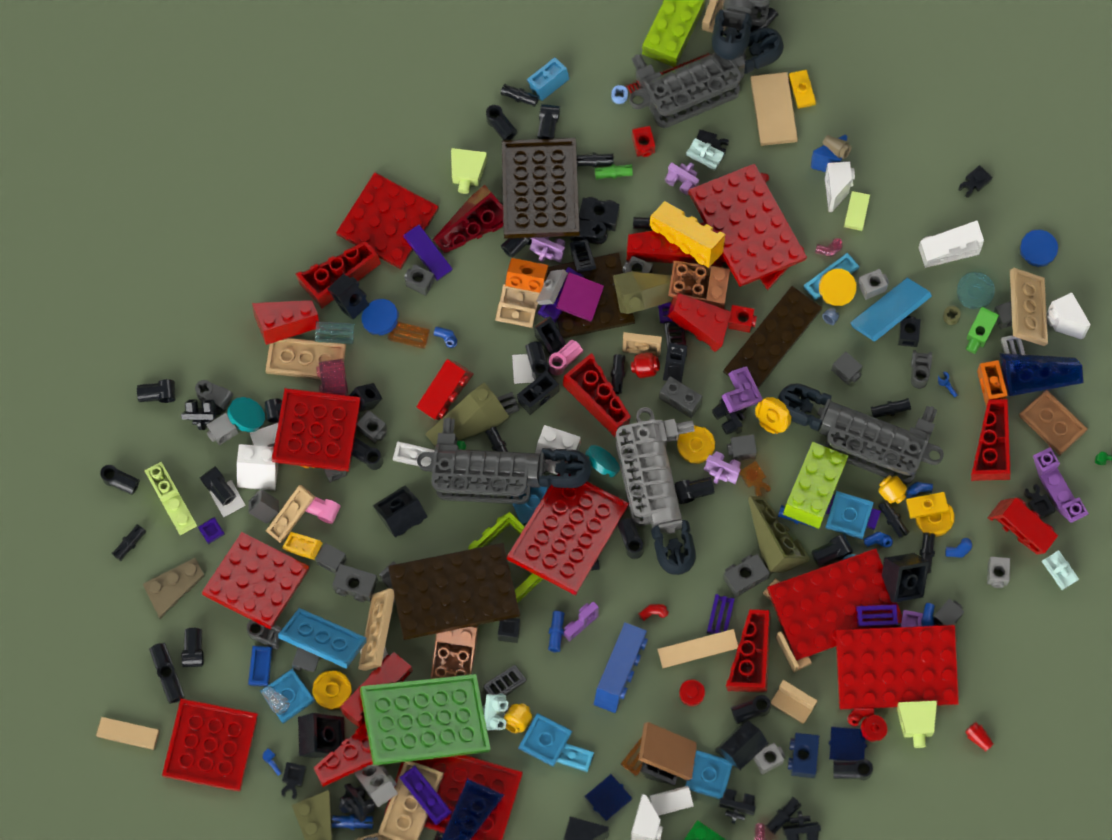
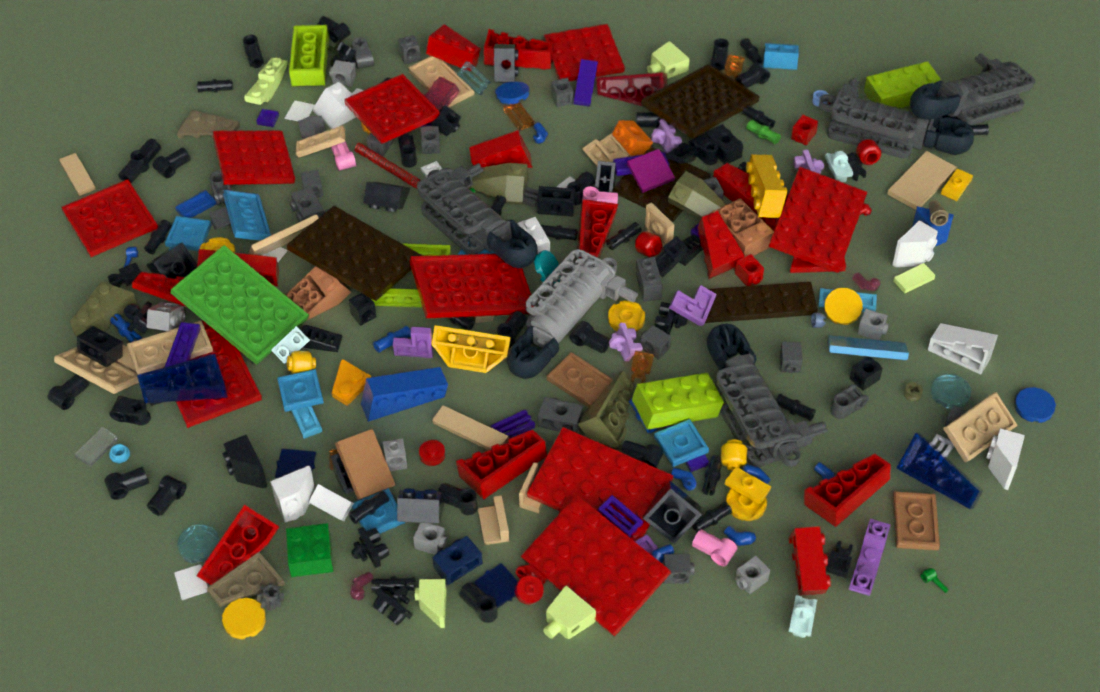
camera: 45 degrees right, 20 degrees down
black piece [199,466,236,506] -> none
teal tile [227,397,265,432] -> none
clear cone [261,686,290,715] -> none
yellow plate [282,532,323,560] -> none
light grey plate [536,269,568,305] -> none
red arm [638,604,669,621] -> none
yellow tile [755,397,791,434] -> none
blue hand [938,372,958,398] -> none
black plate [958,165,993,198] -> none
red cone [965,722,994,752] -> none
bright green torso [966,307,999,354] -> none
orange brick [977,360,1008,407] -> none
none -> black pin [144,220,172,254]
none -> lime brick [289,25,329,86]
none -> light orange wing [332,359,372,406]
none -> black pin [348,491,389,524]
none -> red piece [354,142,421,189]
none -> light grey brick [383,439,408,471]
none -> dark grey brick [398,35,420,64]
none -> yellowish green slope [415,579,446,628]
none -> yellow wedge [432,325,511,373]
none -> black pin [541,225,578,241]
none -> medium nougat tile [547,352,613,408]
none -> bright pink piece [692,529,738,566]
none -> clear orange plate [725,54,745,80]
none -> blue arm [814,462,835,480]
none -> red head [856,139,881,165]

